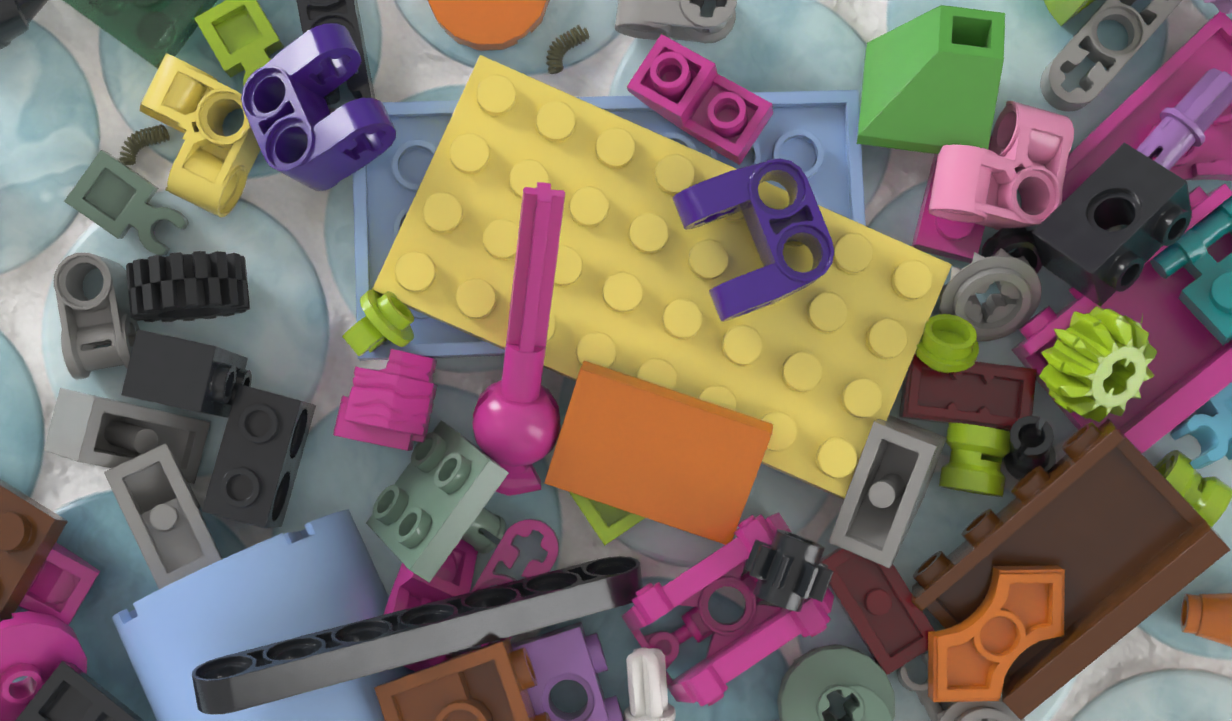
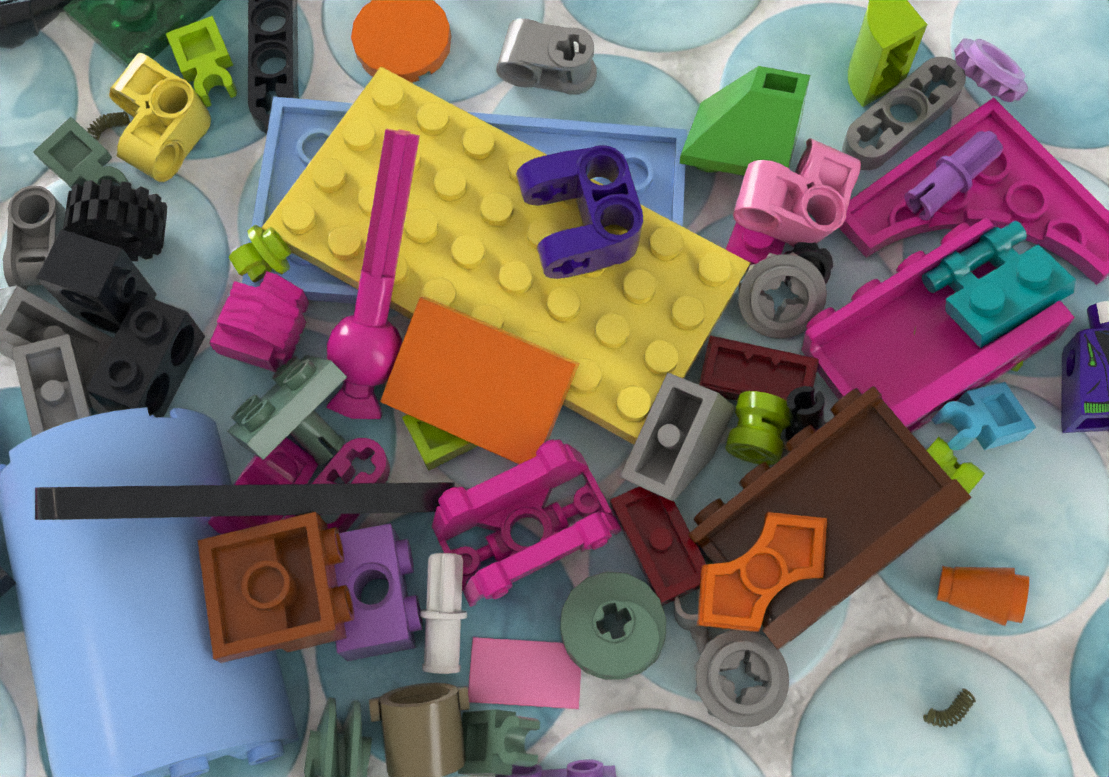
camera: 10 degrees right, 15 degrees down
dark purple piece [241,23,396,191] -> none
olive leg [546,25,589,74] -> none
dark pink slope [627,34,773,165] -> none
black gear [744,529,834,612] -> none
lime plate [915,314,979,373] -> none
black brick [1032,142,1192,307] -> none
lime gear [1039,306,1158,422] -> none

